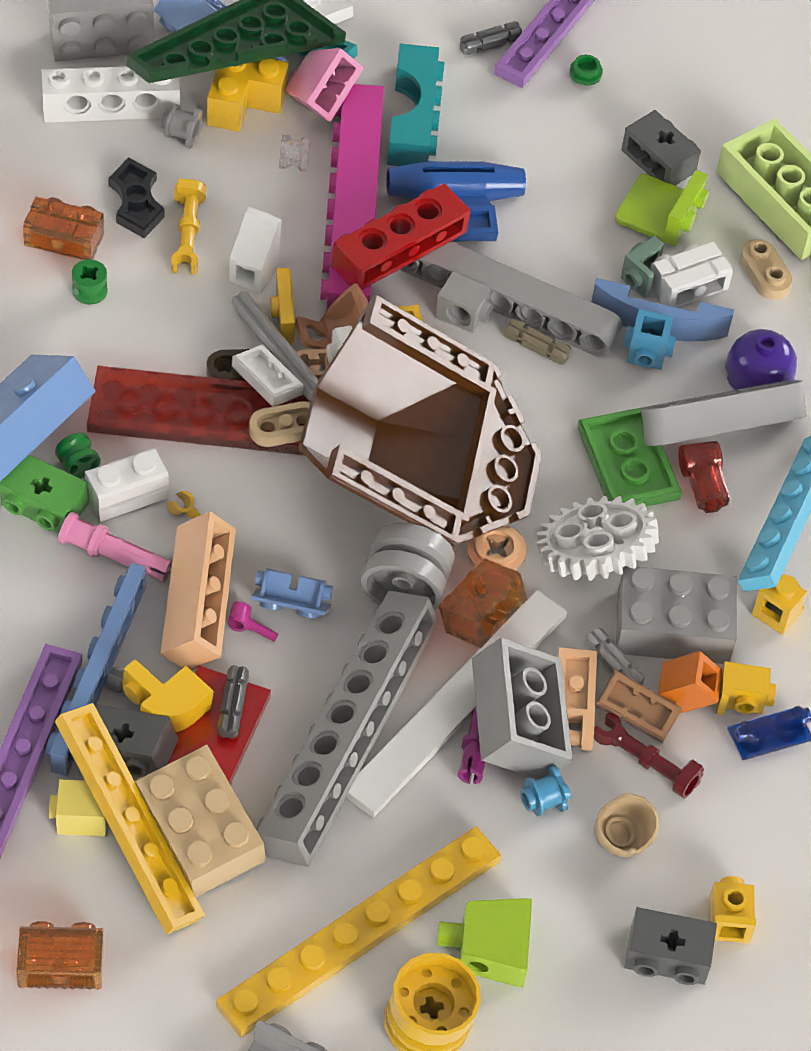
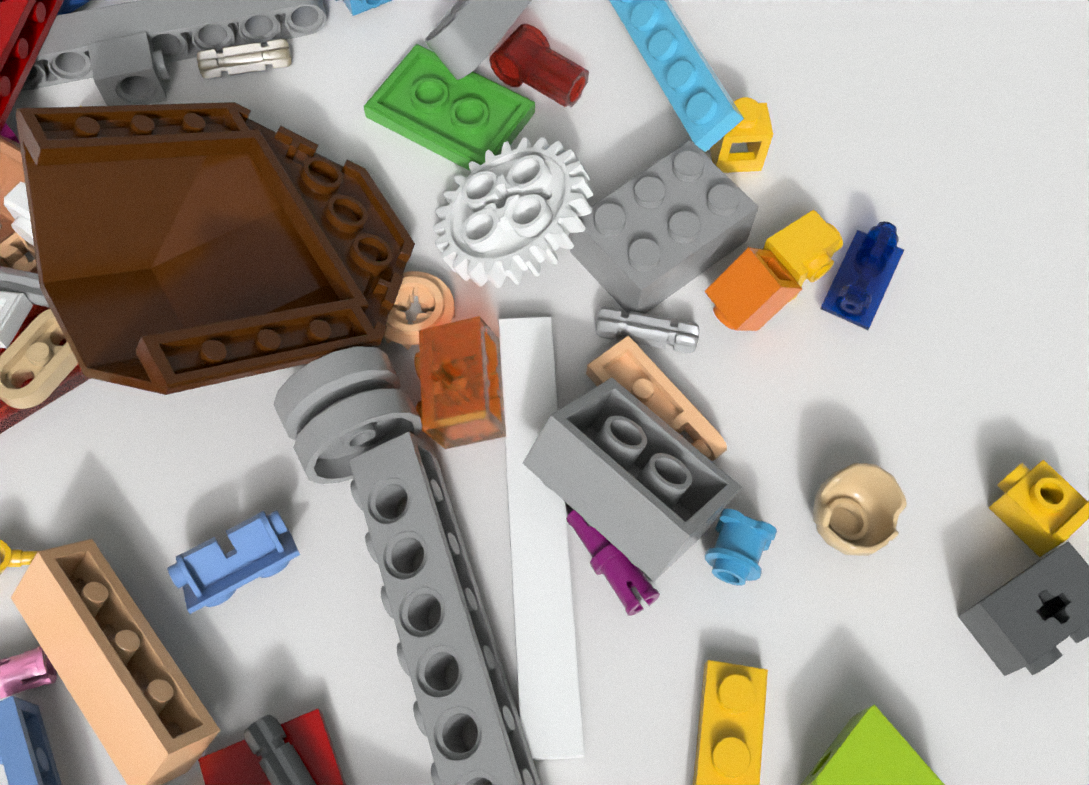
camera: 40 degrees left, 10 degrees up
dark pink hand [228,601,279,642] -> none
dark red piece [594,712,704,799] -> none
medium nougat plate [595,670,682,744] -> none

